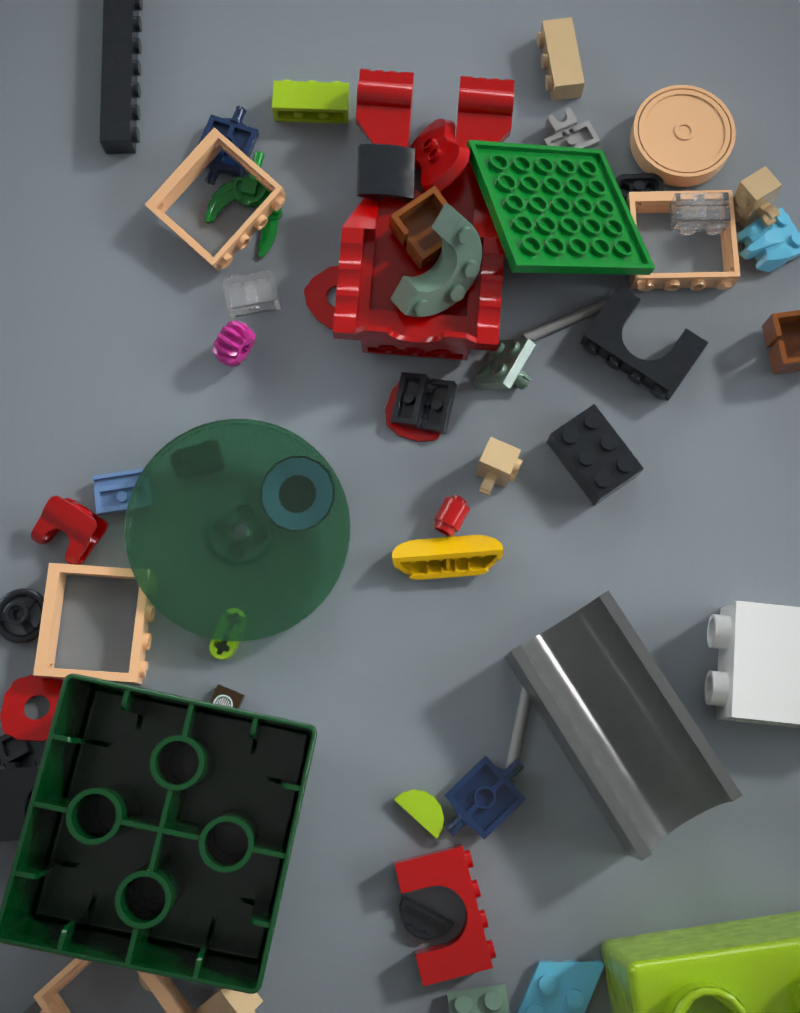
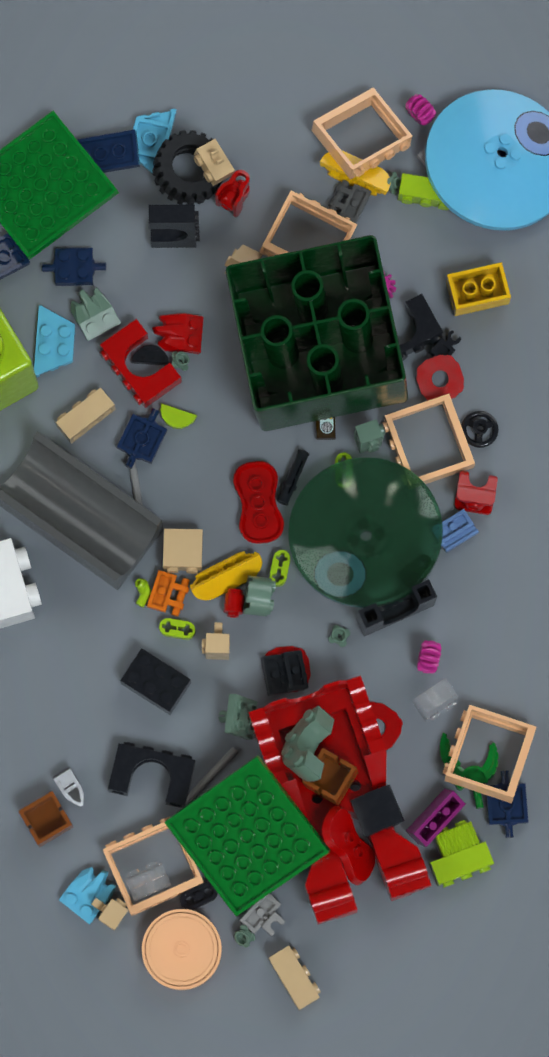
camera: 155 degrees right, 0 degrees up
none -> plate [53,767,84,806]
none -> tan brick [56,387,116,444]
none -> lime arm [135,578,152,608]
none -> orange plate [147,570,190,617]
none -> red plate [152,313,204,354]
none -> lime beam [159,618,196,640]
none -> tan brick [163,529,203,574]
none -> sand green plate [171,351,190,371]
none -> red plate [233,461,284,544]
none -> sand green plate [235,925,255,948]
none -> sand green brick [243,576,276,617]
none -> lime beam [269,550,290,587]
none -> black pin [276,449,310,506]
none -> sand green plate [328,625,350,647]
none -> sand green brick [354,419,385,453]
none -> black arch [356,580,437,637]
none -> magenta brick [406,788,466,847]
none -> lime brick [434,820,480,858]

